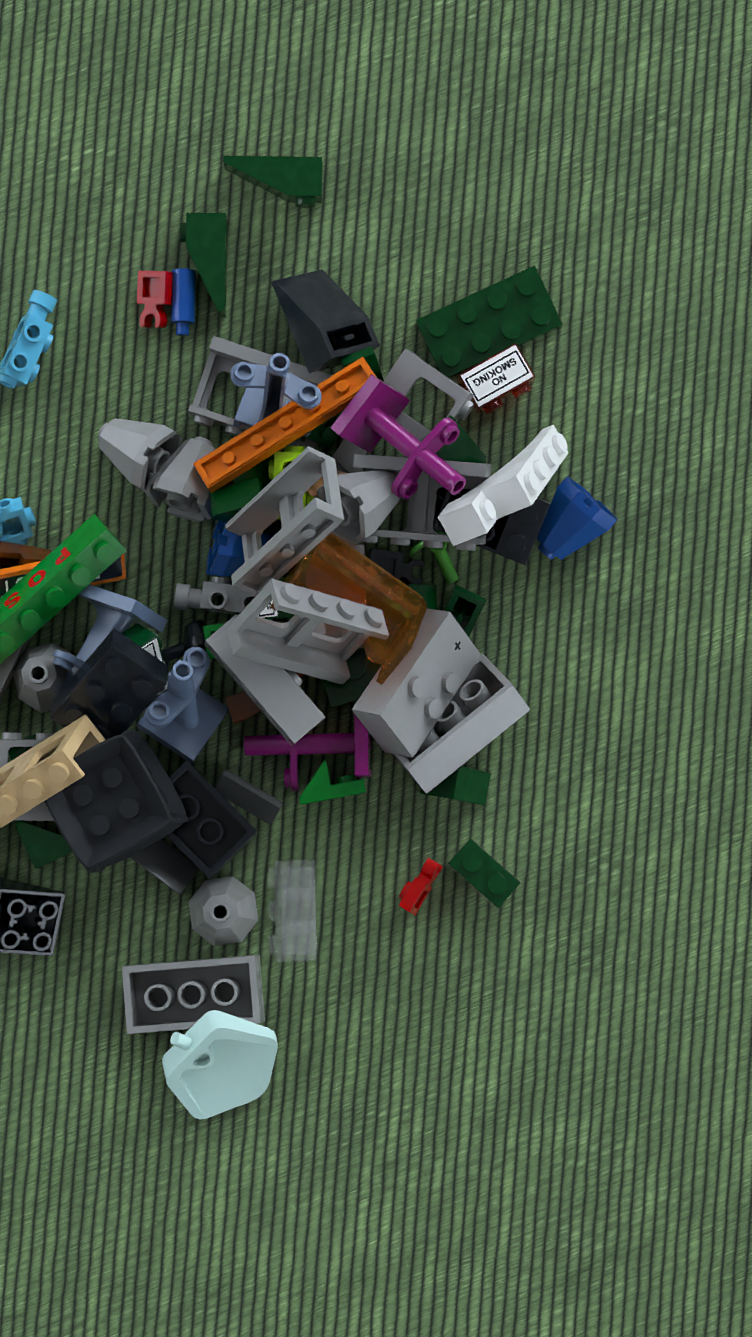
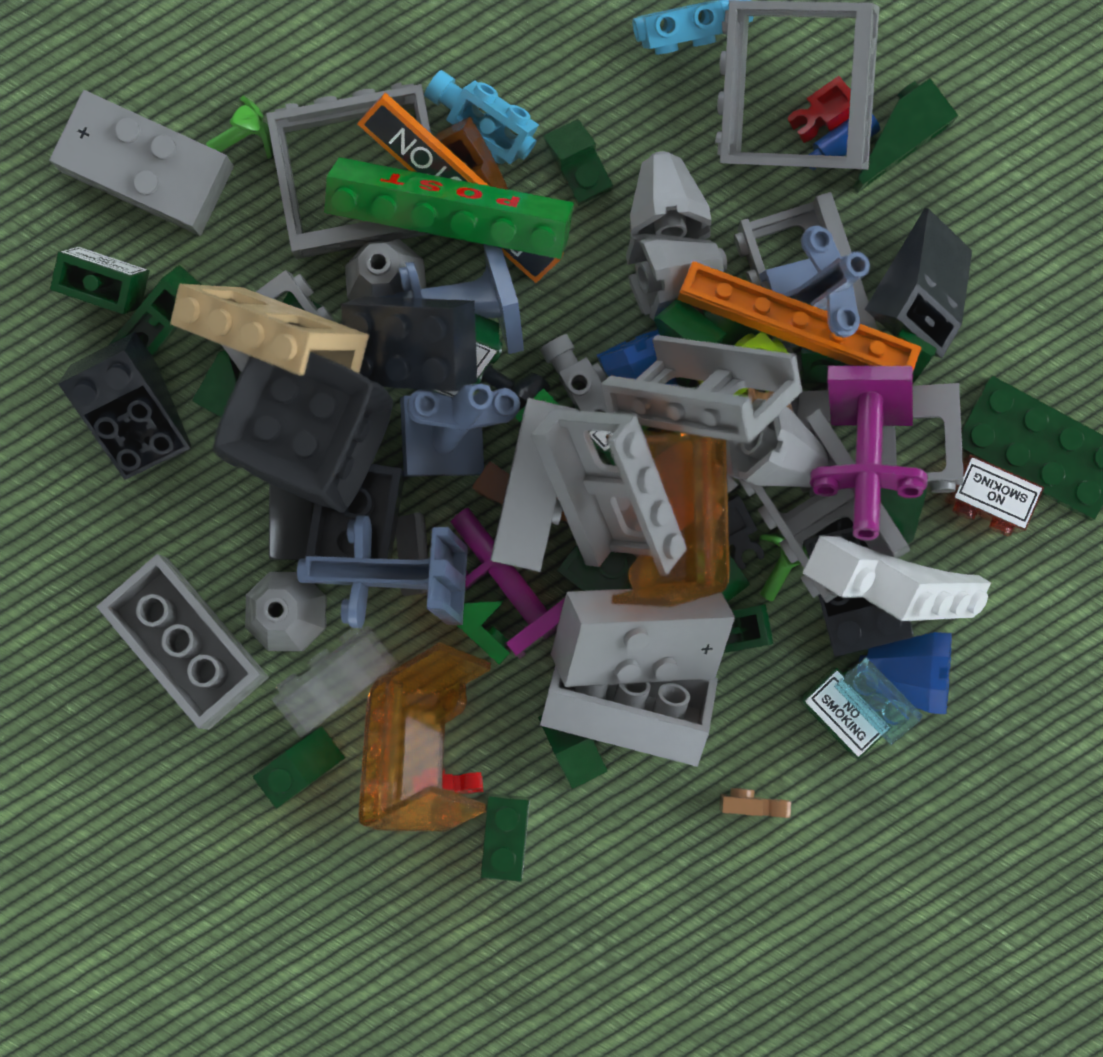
camera: 55 degrees right, 0 degrees up
light aqua animal [162,1010,278,1119] -> none
dark green slope [223,156,323,208] -> none
none -> dark green slope [252,726,346,809]
none -> sand blue piece [297,515,468,628]
none -> clear orange windscreen [358,642,491,832]
none -> dark green slope [543,119,613,206]
none -> light grey window [715,0,880,170]
none -> medium nougat plate [719,788,791,818]
none -> brick [798,667,893,760]
none -> clear light blue plate [834,657,923,745]

